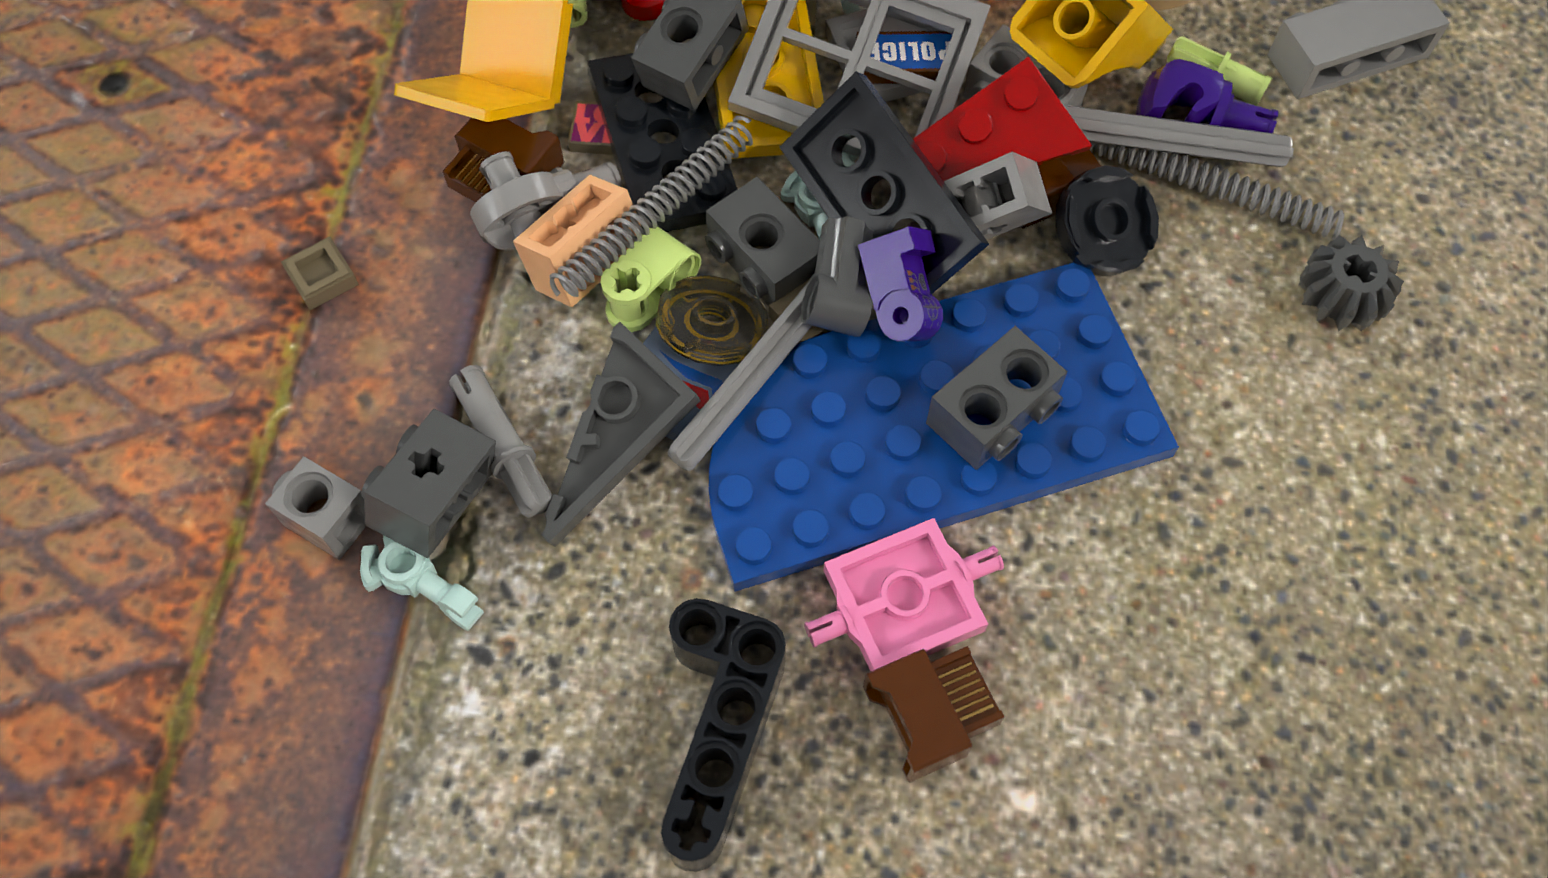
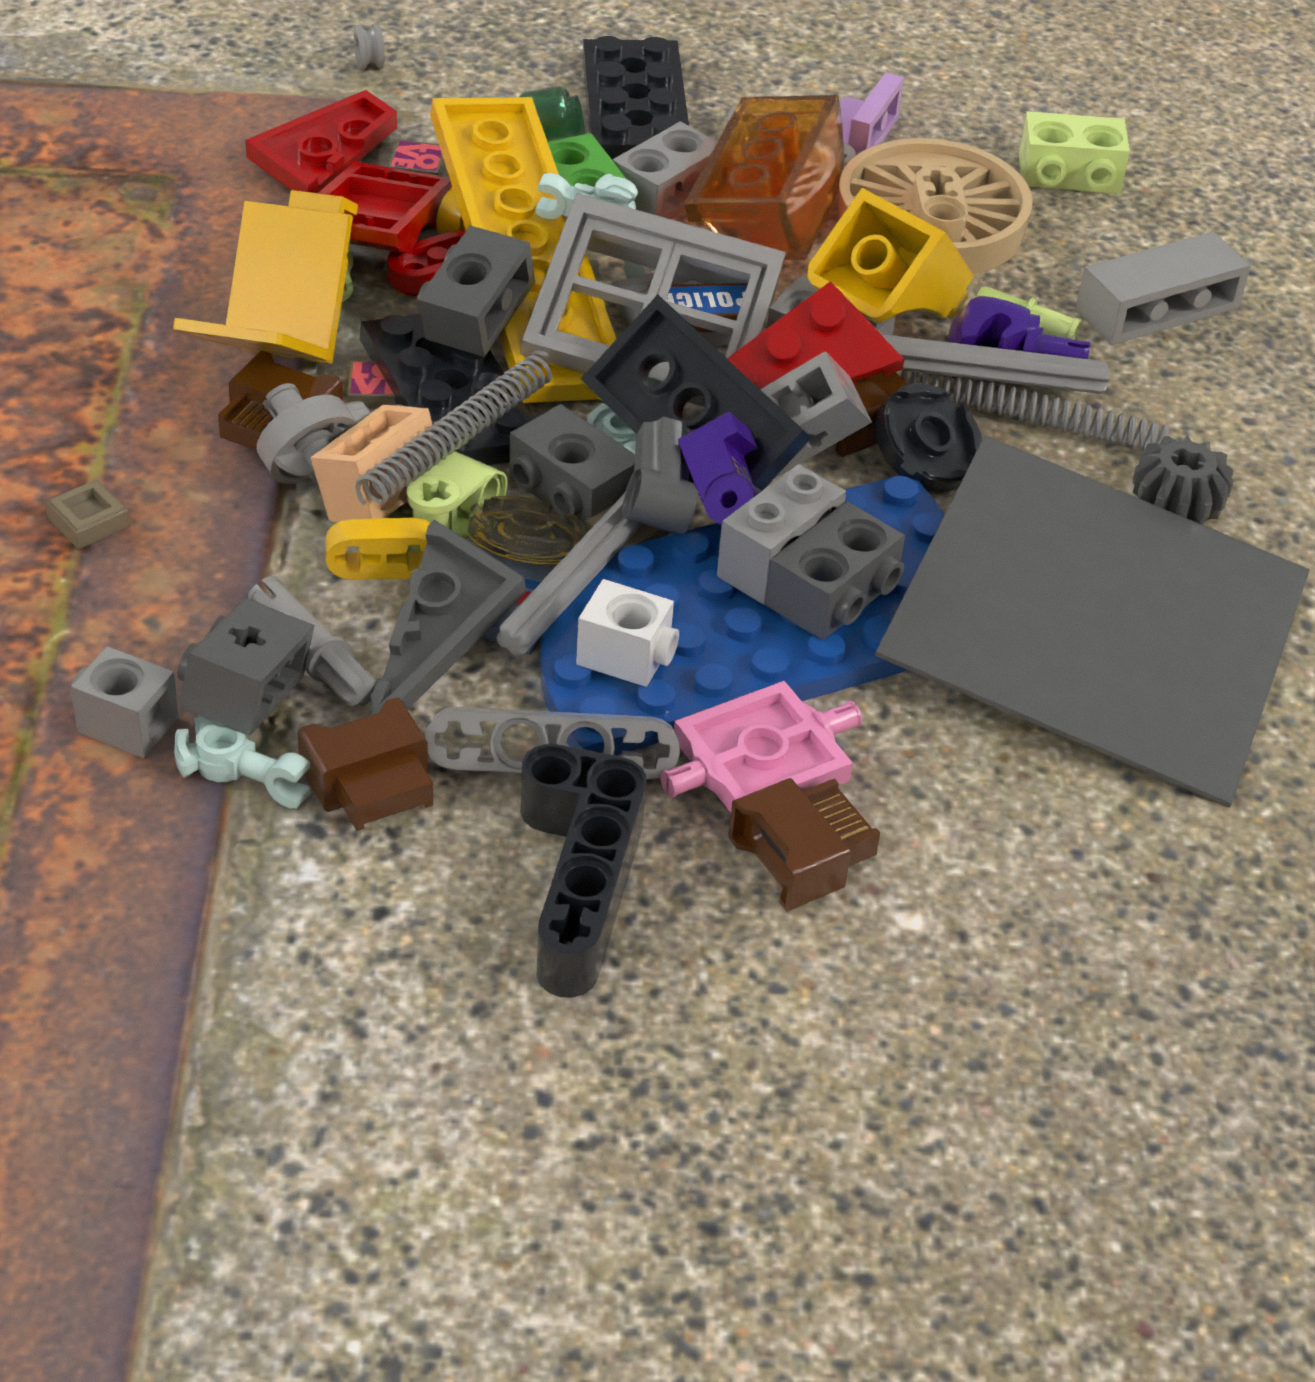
camera: 10 degrees left, 20 degrees down
none -> reddish brown piece [297,697,433,831]
none -> yellow beam [325,518,431,580]
none -> light grey beam [425,707,680,779]
none -> white brick [576,579,679,687]
none -> light grey brick [717,464,847,605]
none -> dark grey piece [874,435,1310,808]

